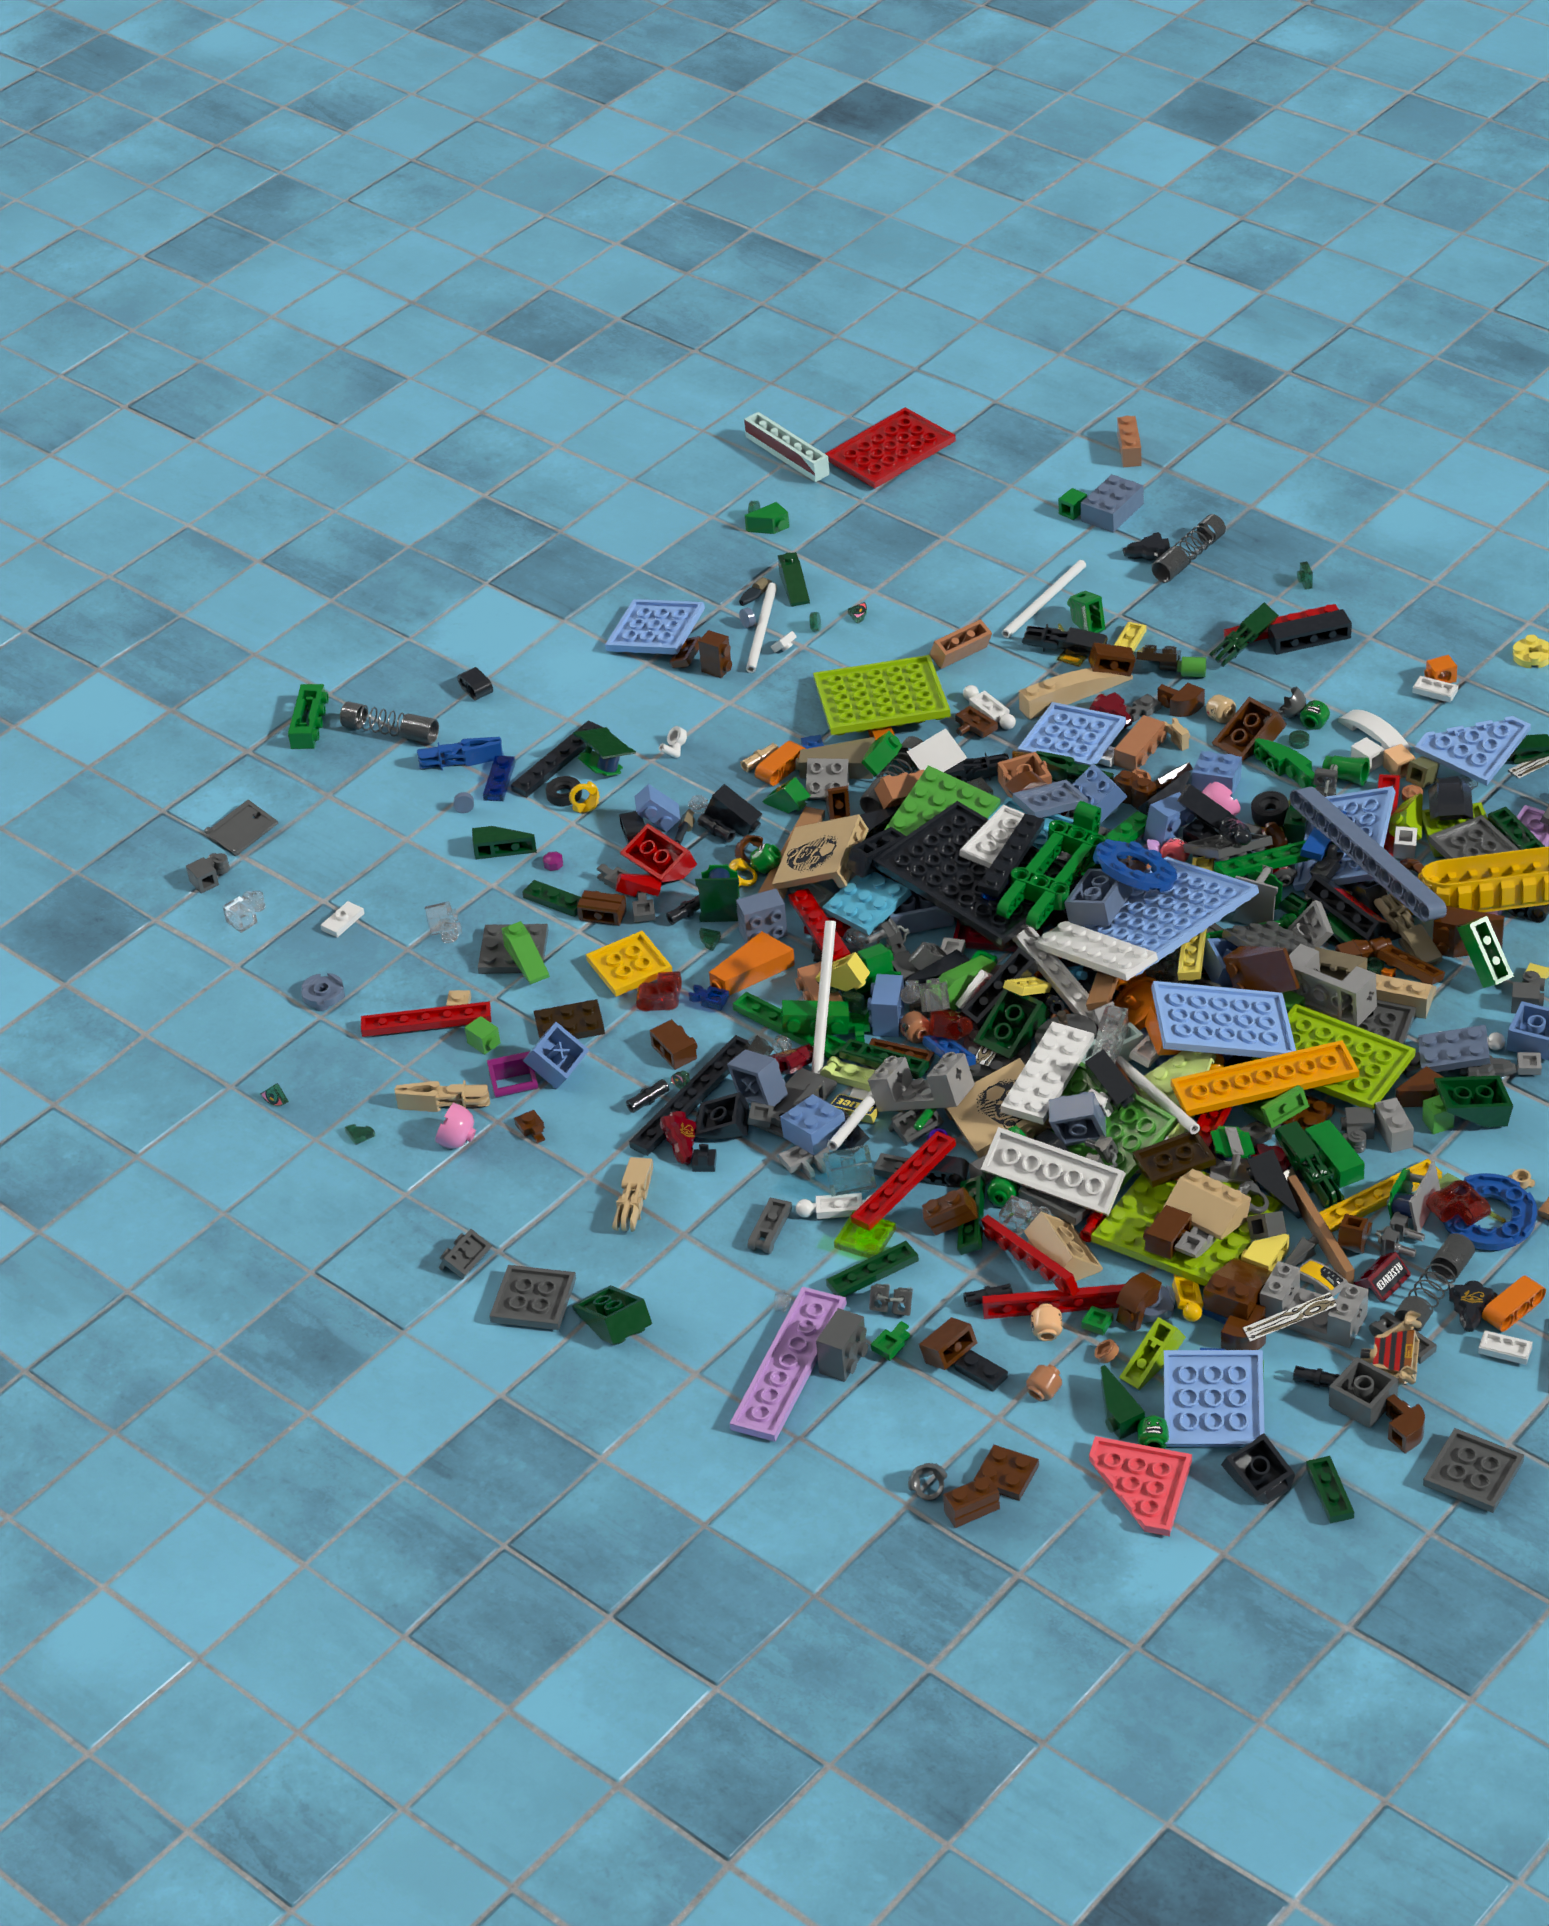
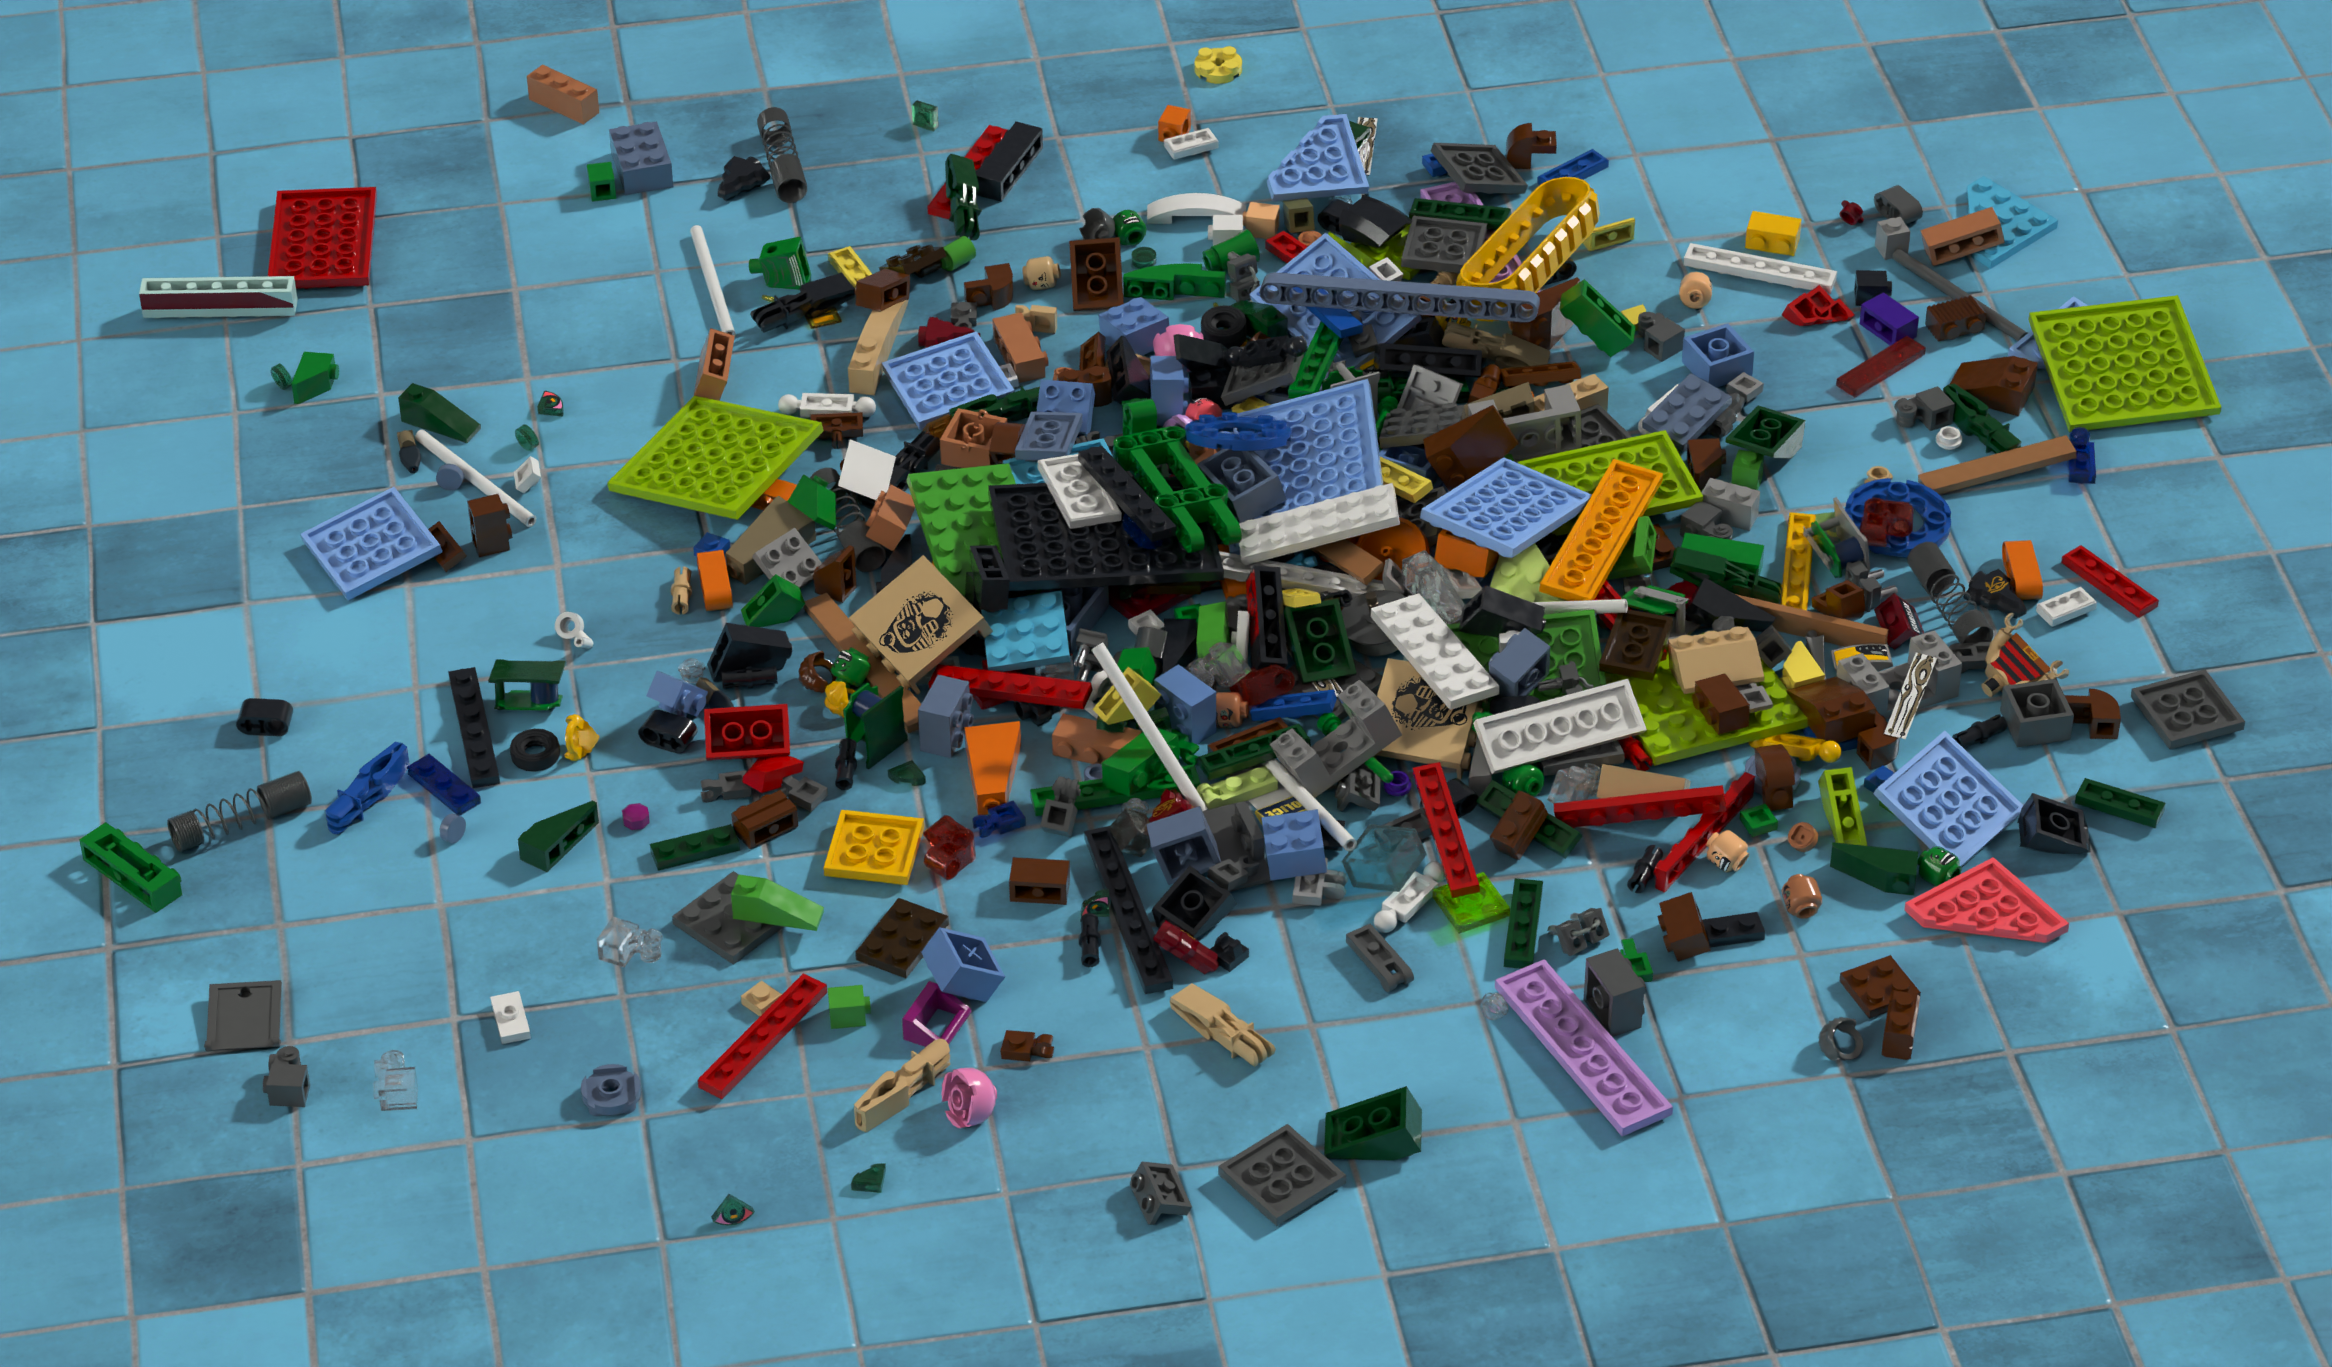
camera: 55 degrees left, 0 degrees up
none -> dark grey brick [1040,776,1081,837]

